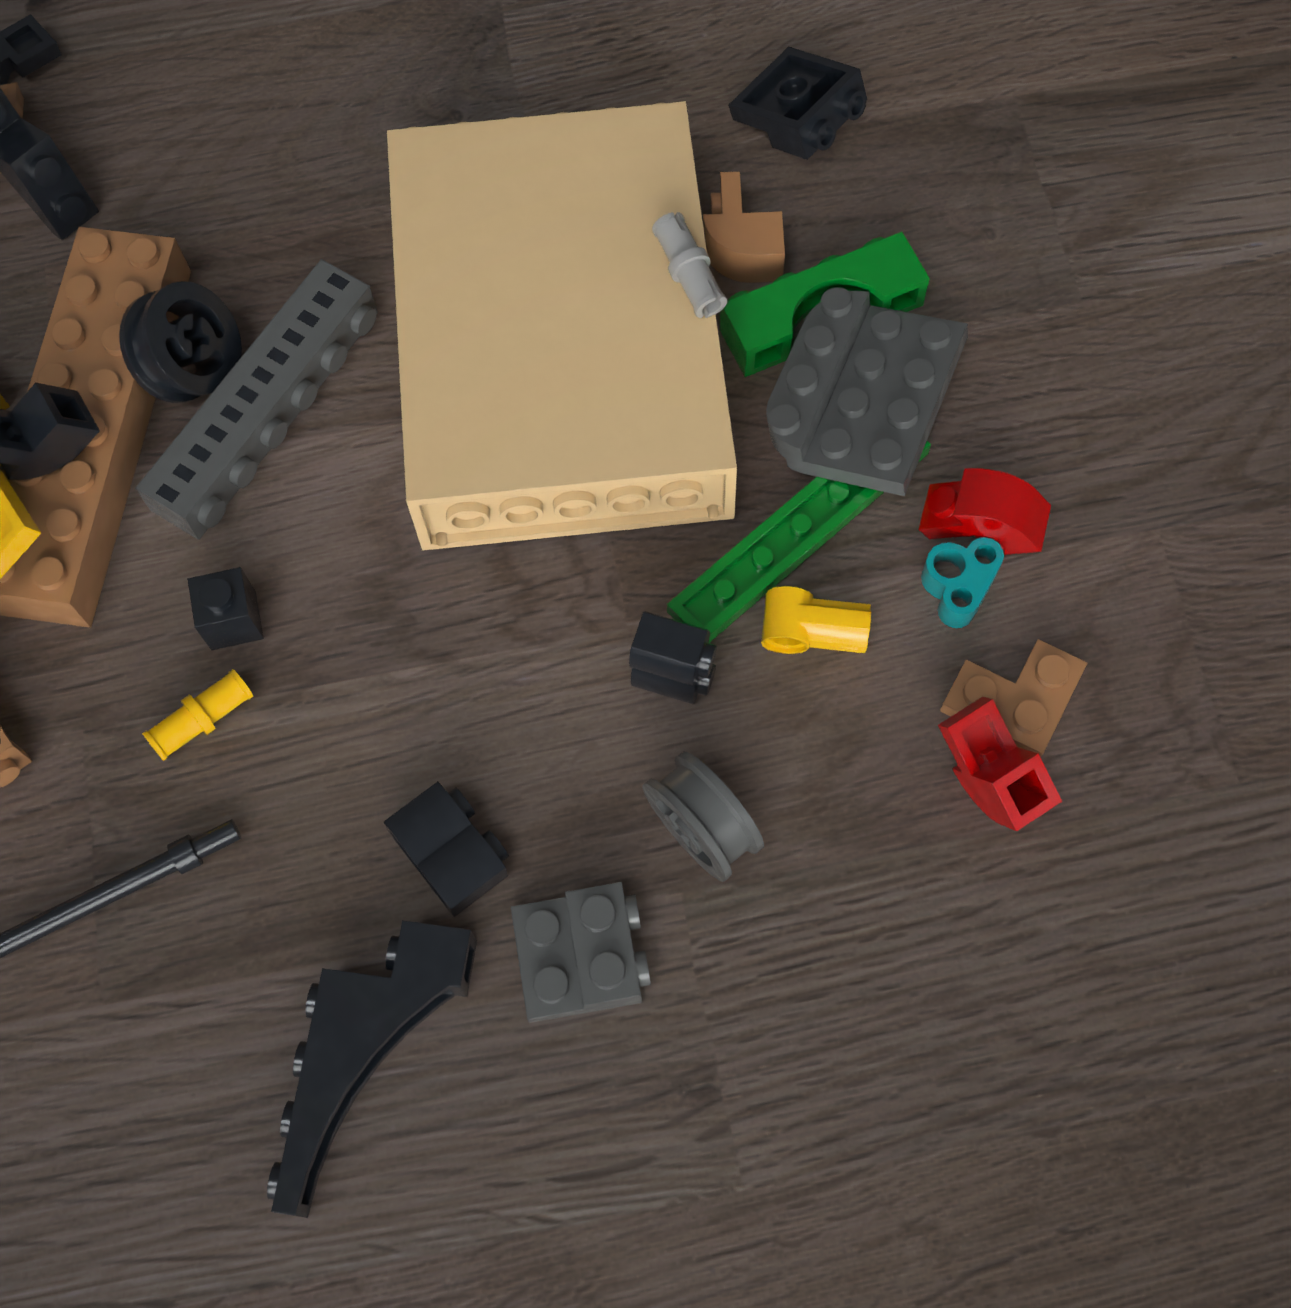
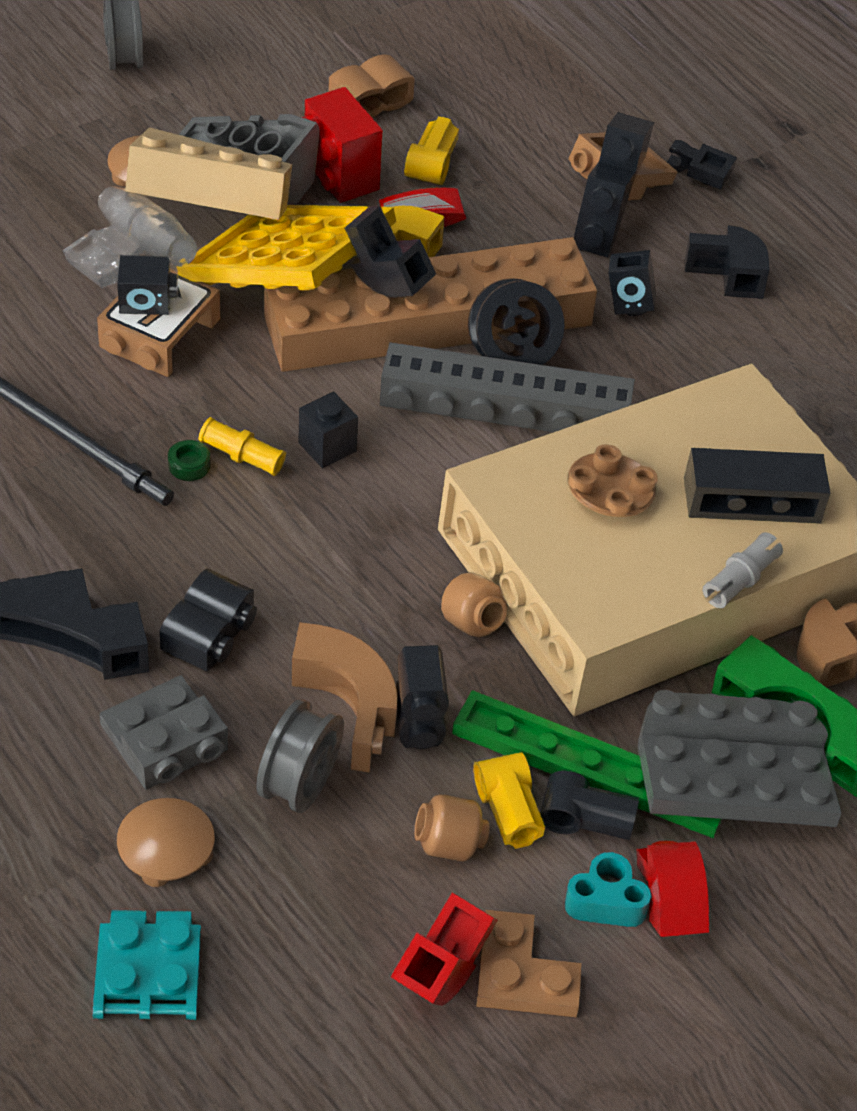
camera: 60 degrees right, 20 degrees down
none -> teal plate [93,910,201,1020]
none -> medium nougat dish [117,798,215,887]
none -> dark green tile [168,440,211,481]
none -> medium nougat arch [292,622,397,772]
none -> medium nougat head [414,794,489,862]
none -> medium nougat head [441,572,508,637]
none -> black piece [540,770,640,840]
none -> medium nougat dish [567,444,658,517]
none -> black brick [608,250,656,316]
none -> black brick [684,225,770,299]
none -> black brick [684,448,831,524]

